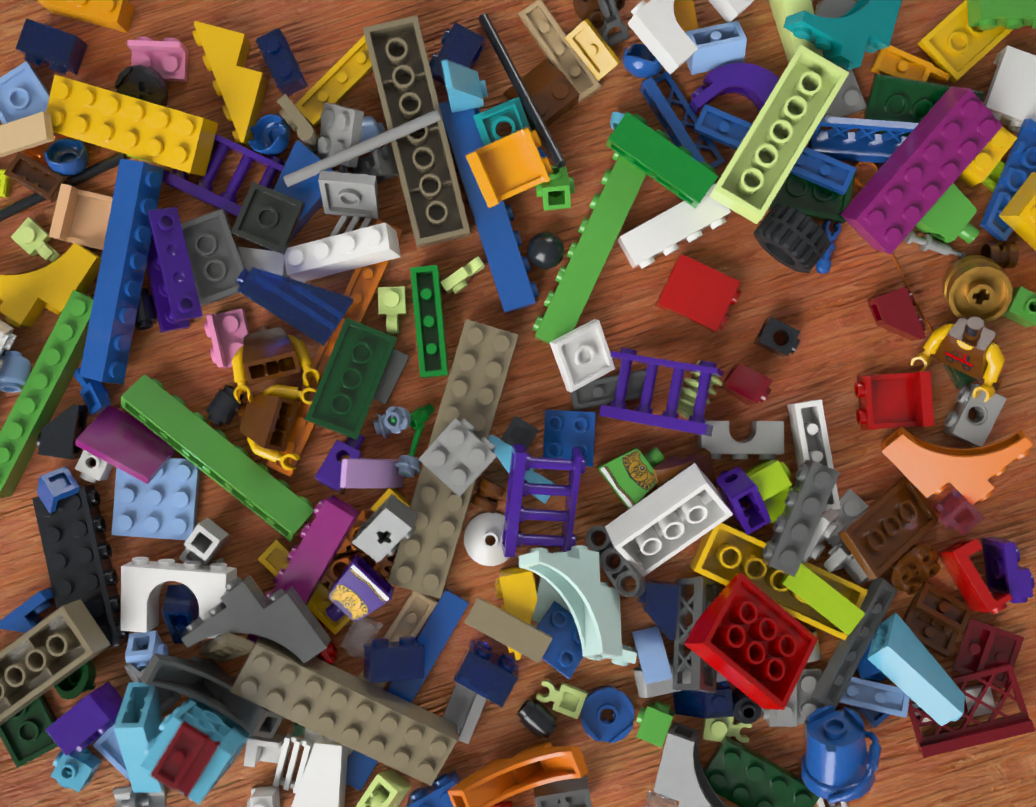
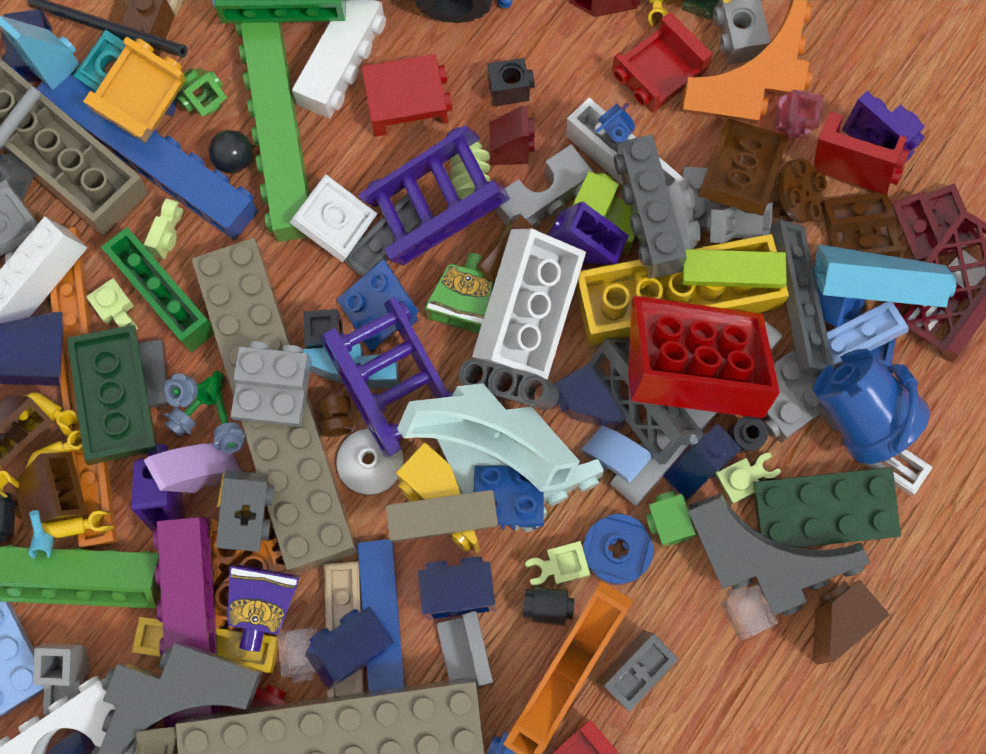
camera: 30 degrees left, 15 degrees down
none -> medium azure hand [29,510,54,558]
none -> blue hinge [595,102,635,142]

